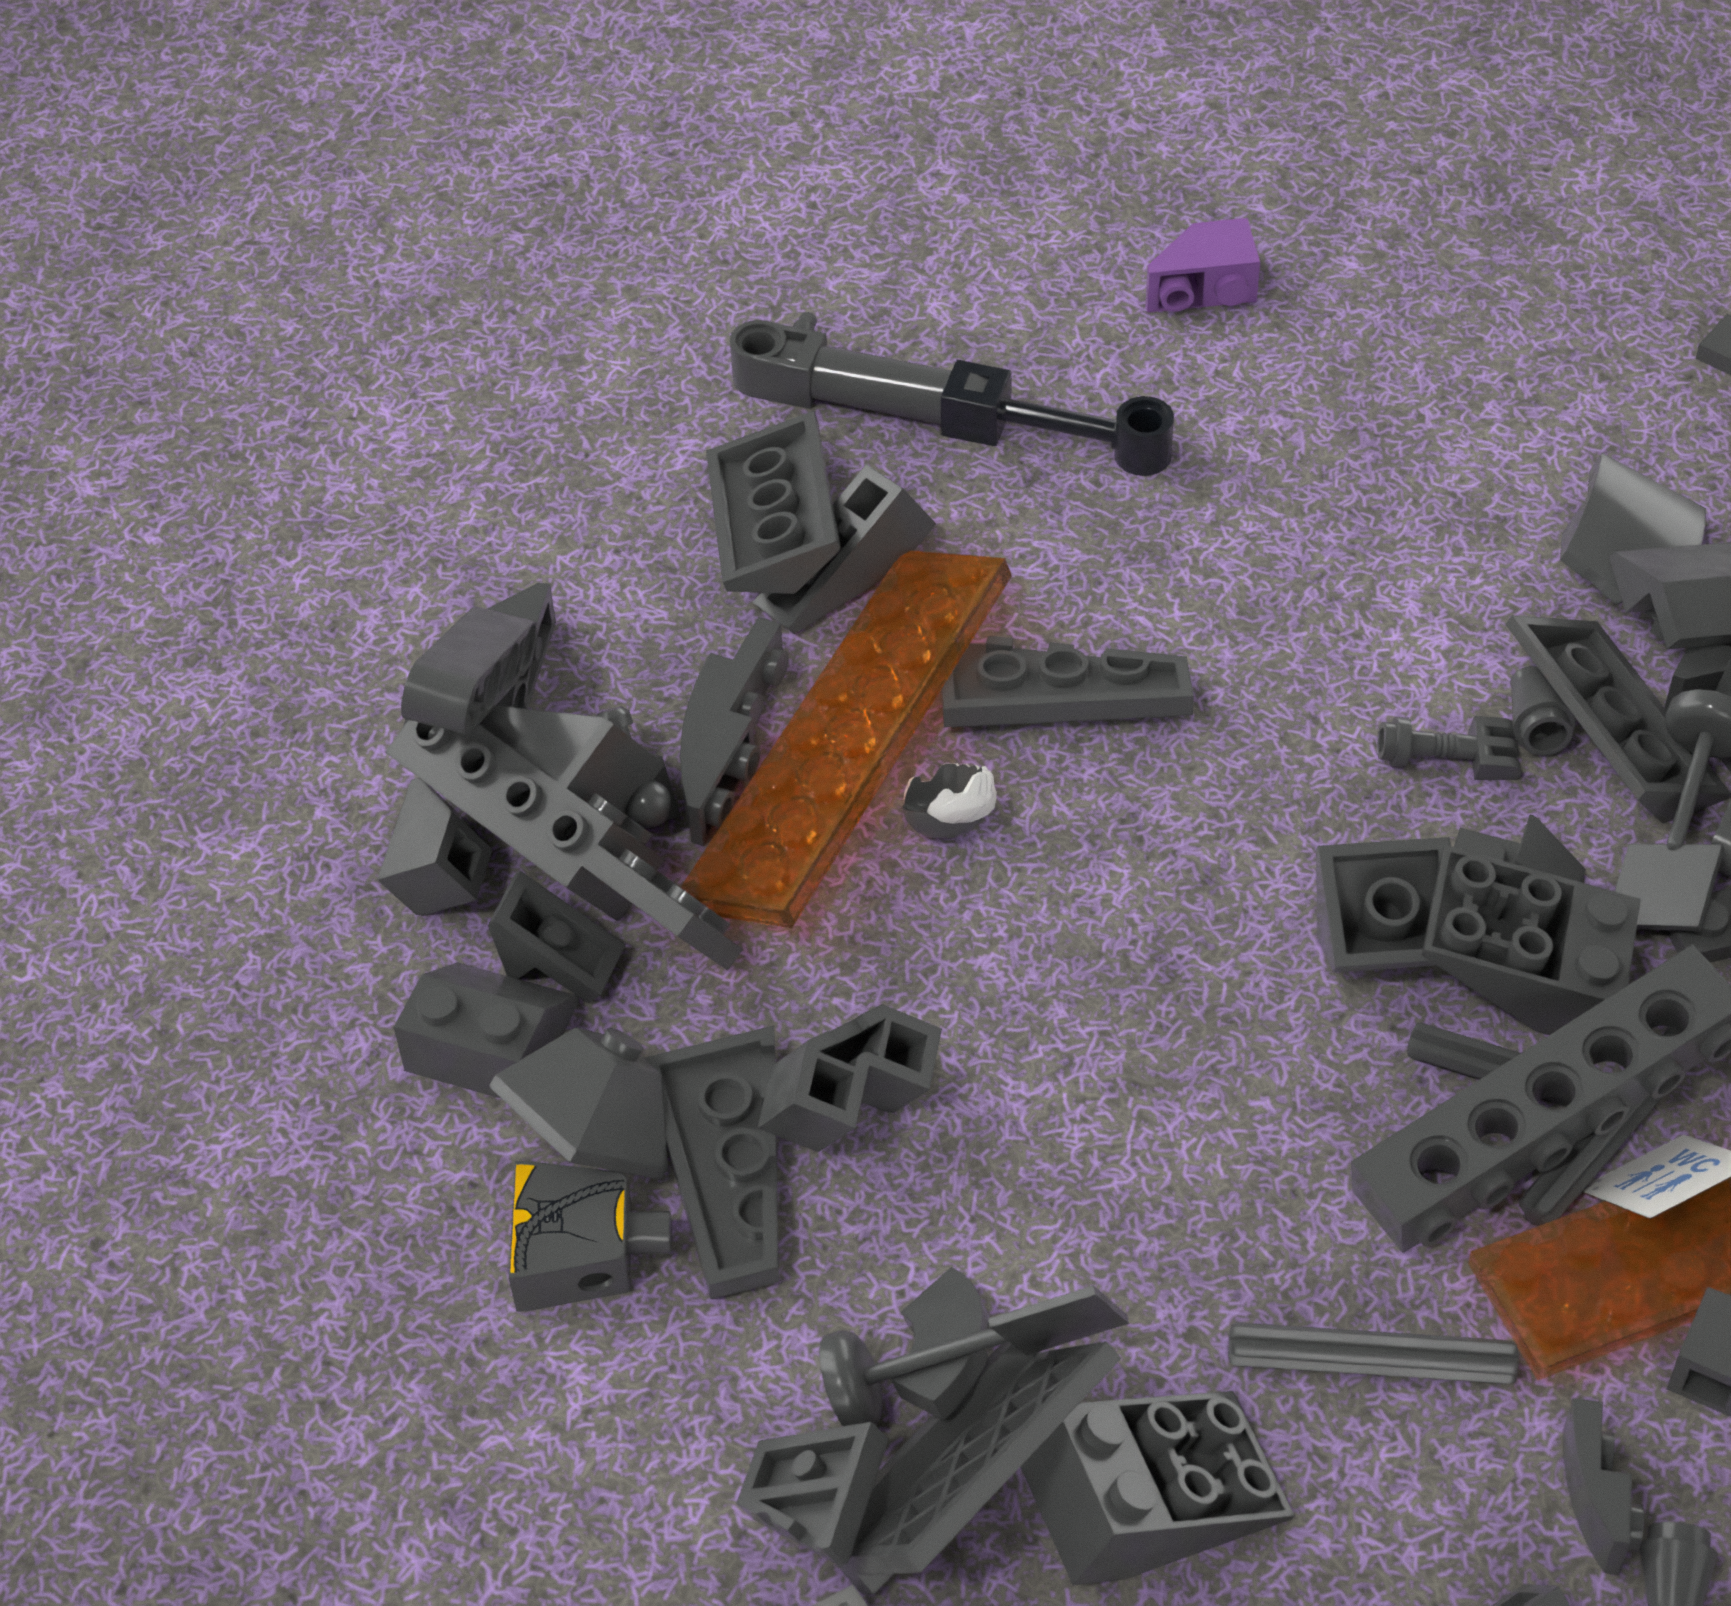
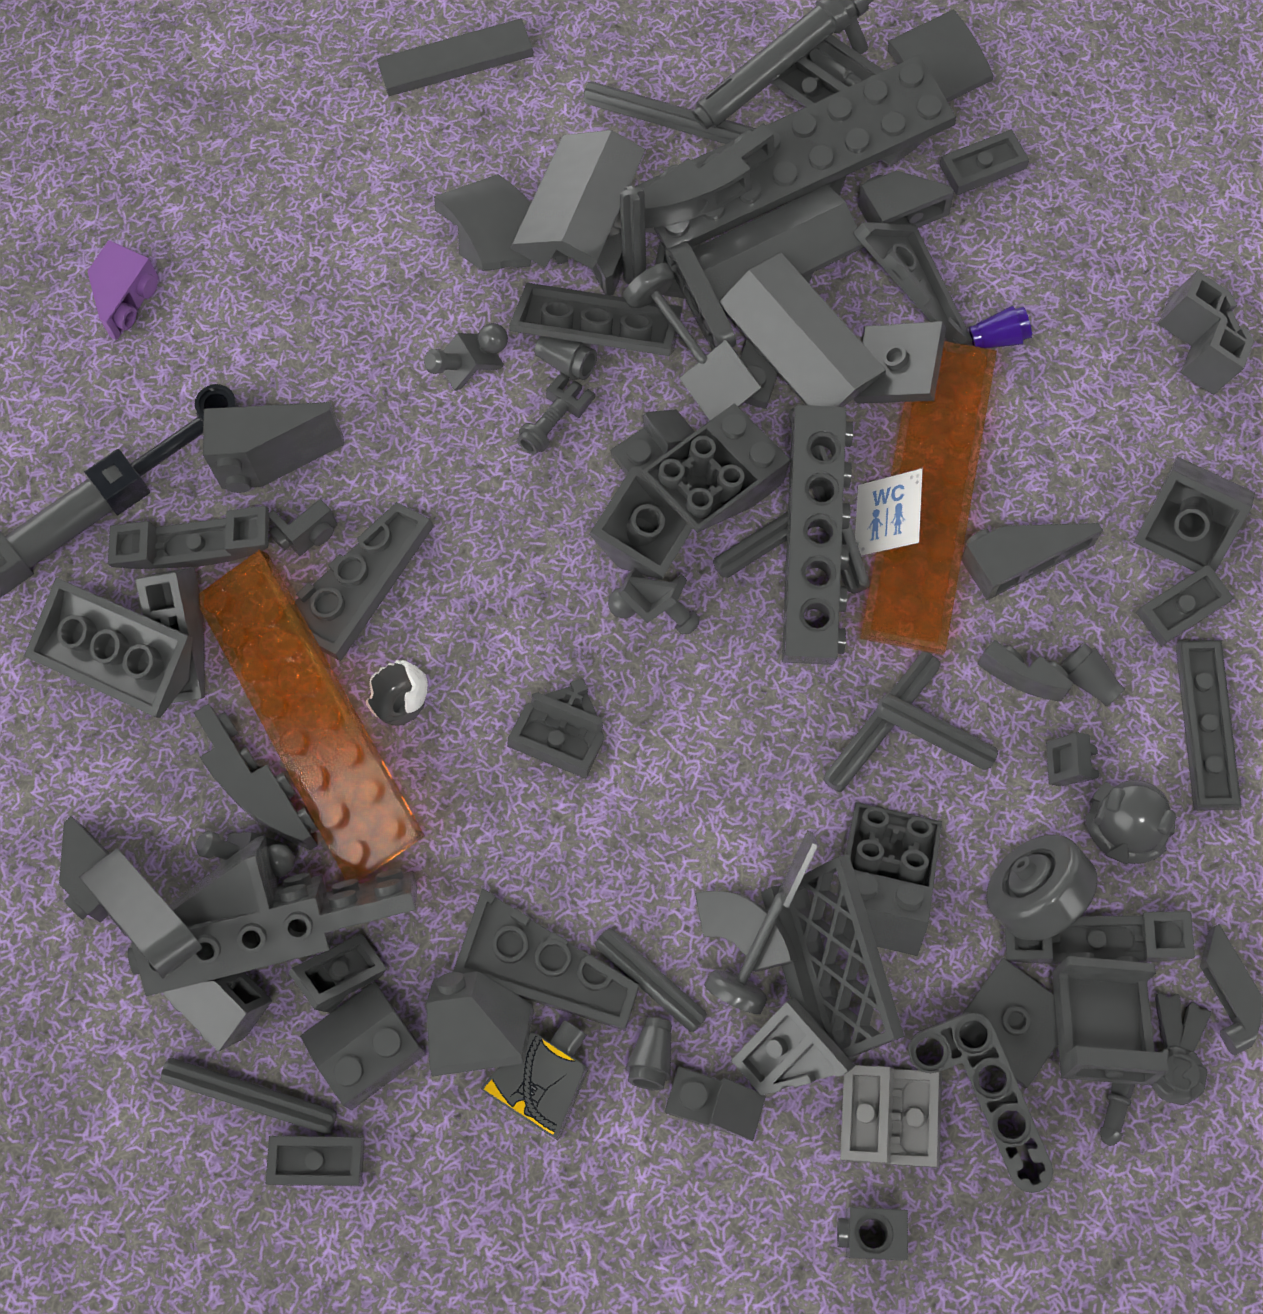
camera: 55 degrees left, 20 degrees up
dark grey brick [758,1004,942,1152] -> none
none -> dark grey slope [108,506,269,569]
none -> dark grey axle [161,1058,337,1134]
none -> dark grey slope [203,402,344,493]
none -> dark grey plate [265,1136,365,1187]
none -> dark grey bracket [269,499,338,556]
none -> dark grey piece [424,323,508,391]
none -> dark grey slope [507,678,604,779]
none -> dark grey axle [595,928,707,1032]
none -> dark grey piece [608,568,700,635]
none -> dark grey cone [626,1017,672,1090]
none -> dark grey slope [665,1067,766,1141]
none -> dark grey axle [876,694,998,770]

